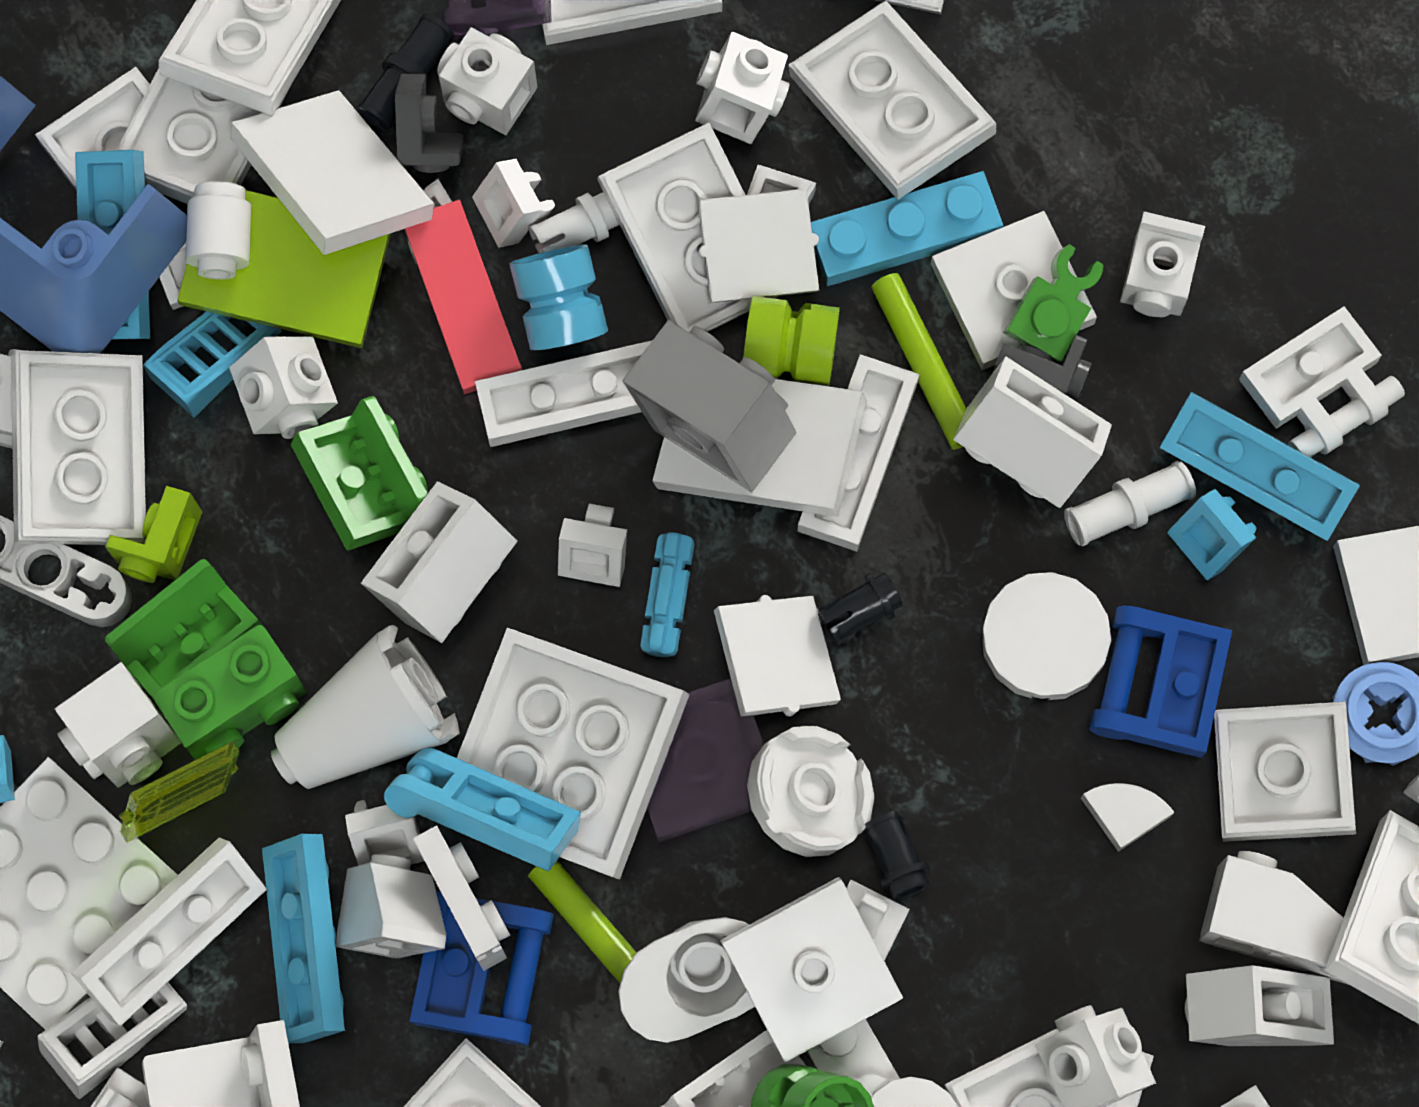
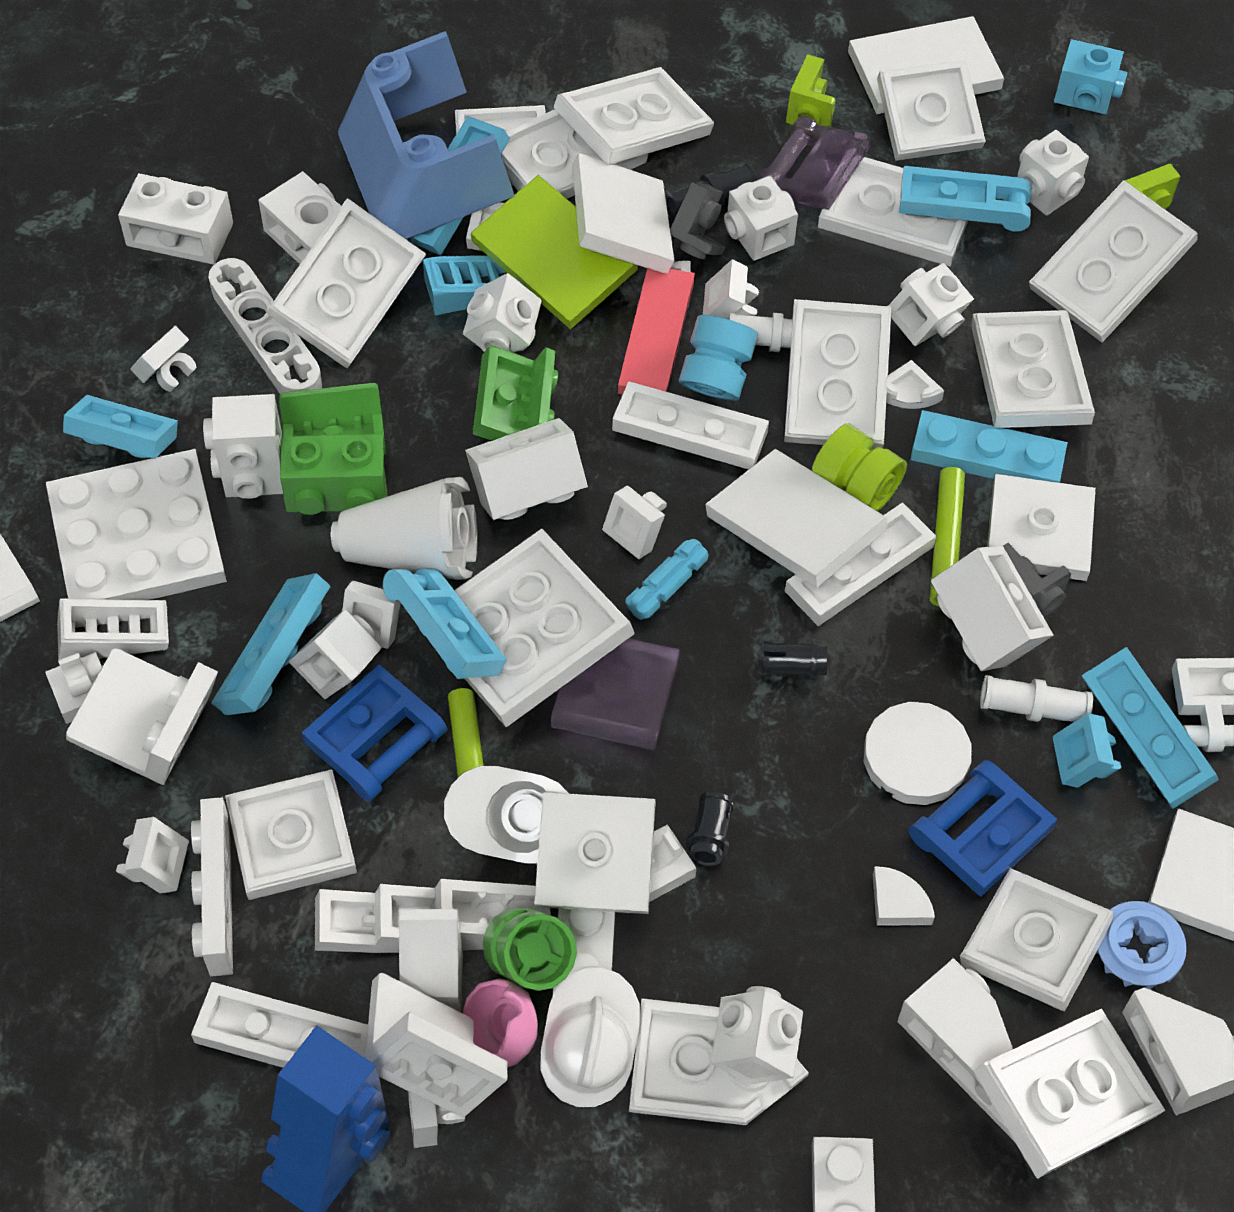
camera: 30 degrees right, 15 degrees down
white plate [71,837,267,1026] -> none
lime bracket [105,486,203,583] -> none
clear neon green piece [119,741,239,843] -> none
white brick [185,181,251,280] -> none
white plate [413,826,510,971] -> none
light grey brick [622,320,797,493] -> none
white piece [698,189,819,304] -> none
white piece [714,595,841,717] -> none
white tile [747,726,874,857] -> none
bright green plate [1003,244,1103,364] -> none
white brick [1120,212,1205,317] -> none
white slope [1185,965,1334,1046] -> none

